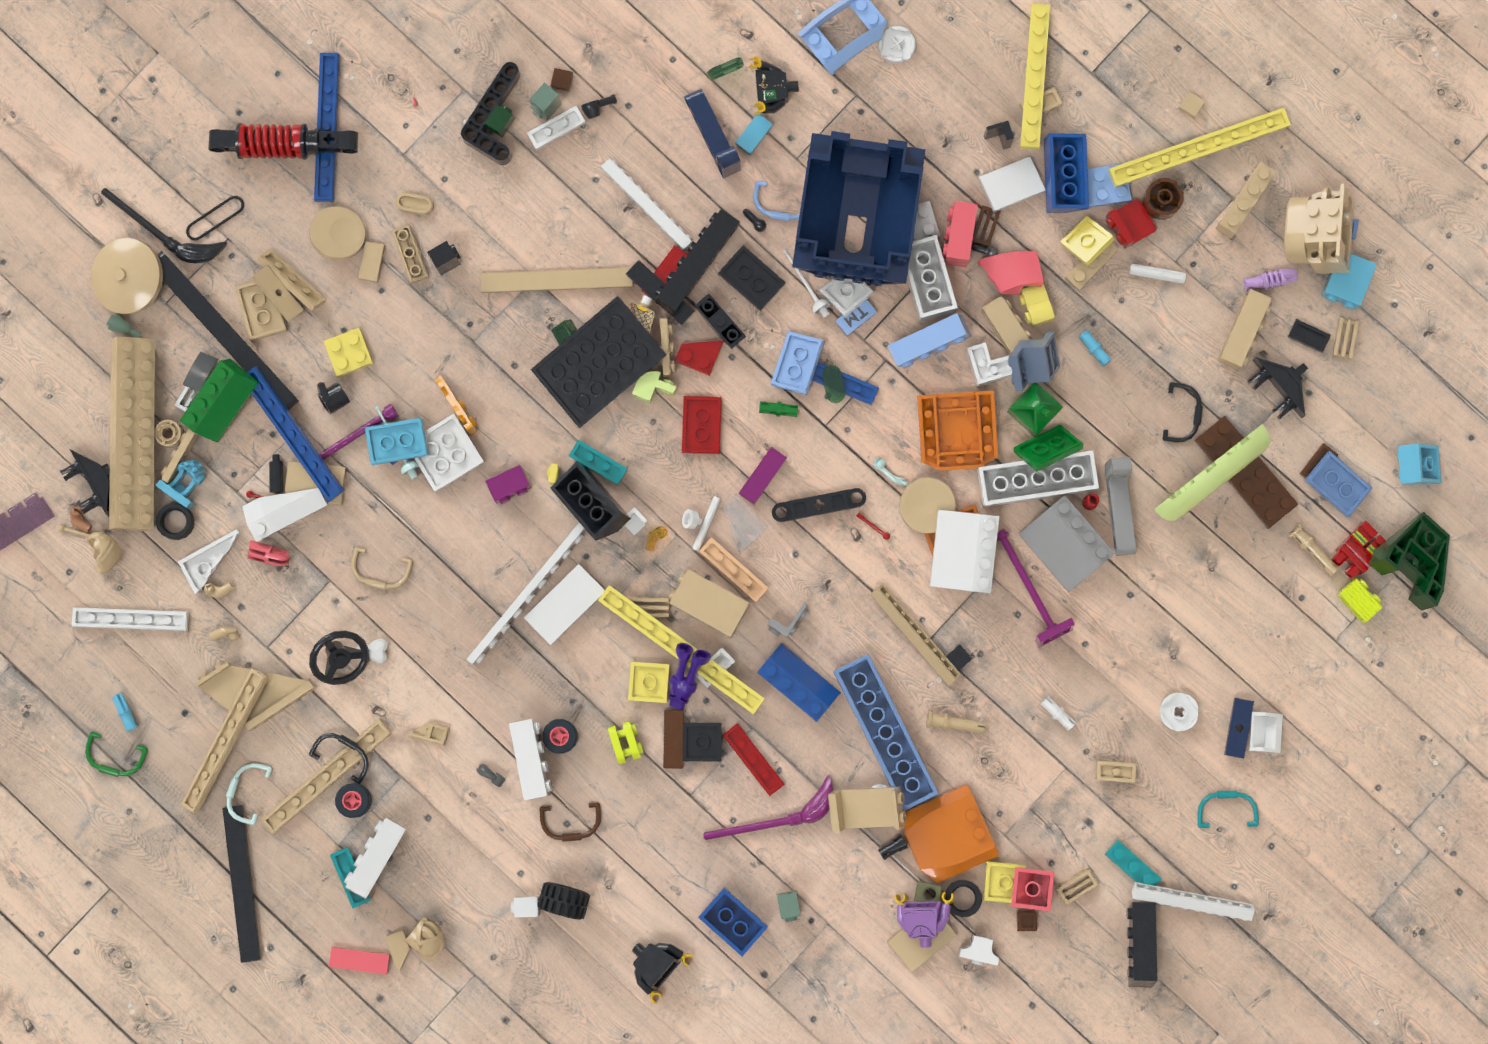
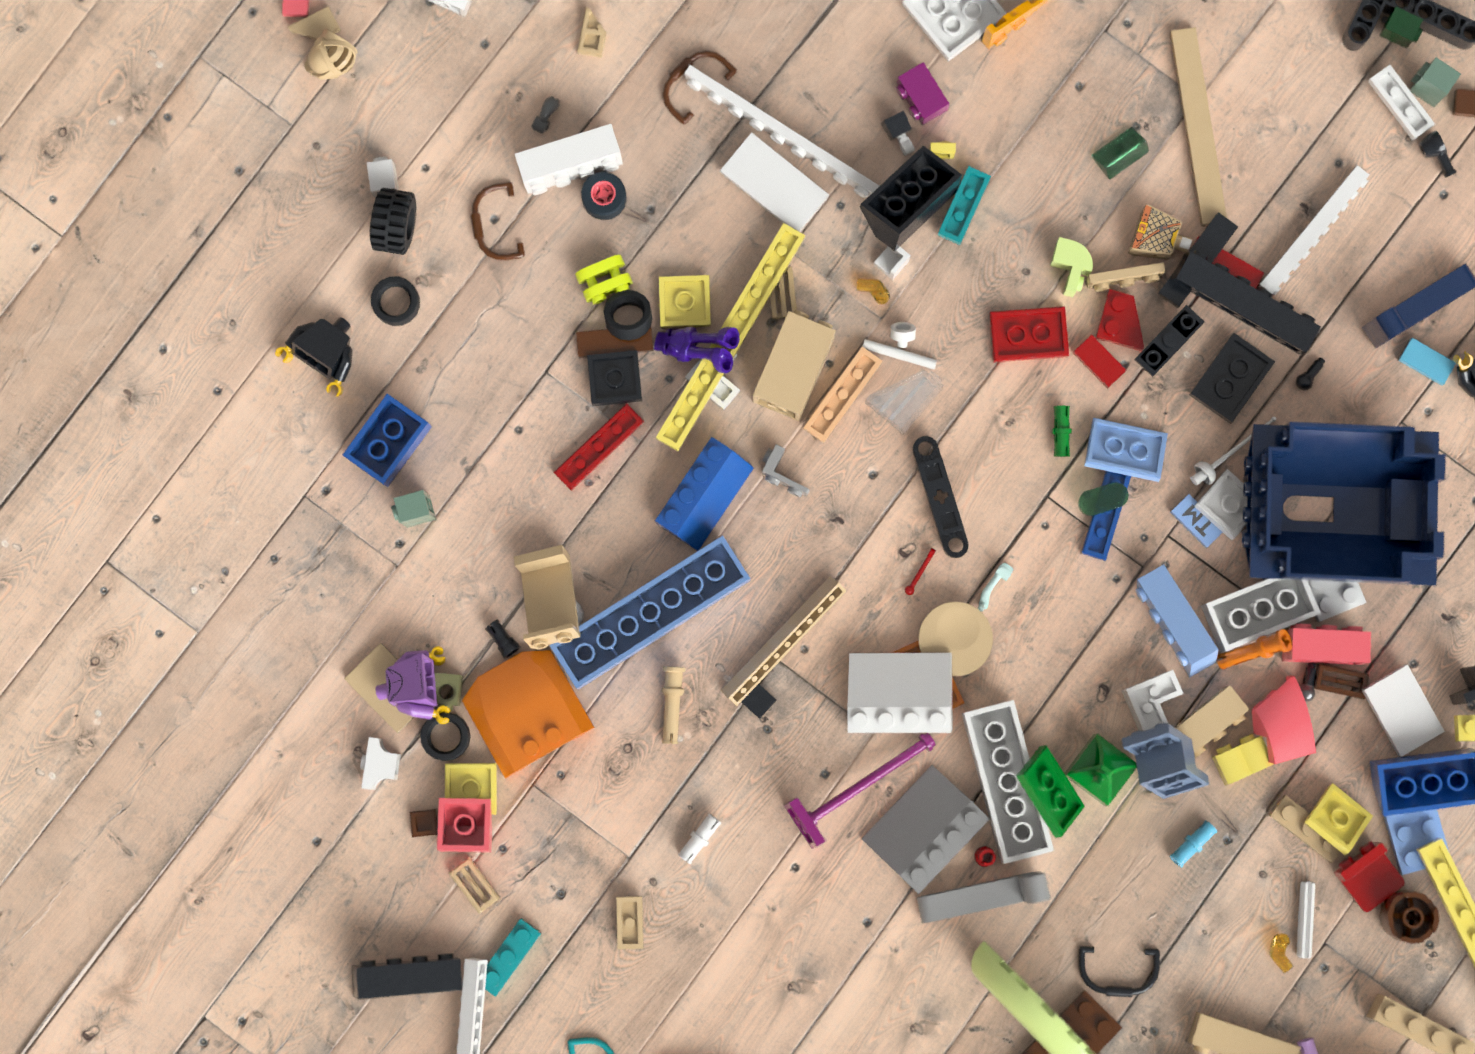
camera: 85 degrees right, 0 degrees up
black plate [530,296,667,428] -> none
magenta piece [703,775,833,840] -> none
magenta tile [738,447,787,504] -> none
light blue piece [754,181,800,221] -> none
orange wedge [917,390,998,471] -> none
white plate [1159,693,1199,731] -> none
none -> black tyre [371,276,420,326]
none -> black tyre [603,290,653,341]
none -> reddish brown piece [663,51,737,125]
none -> black piece [881,111,915,156]
none -> red tile [1073,334,1127,389]
none -> orange pin [1217,629,1292,670]
none -> clear yellow arm [1269,933,1294,973]

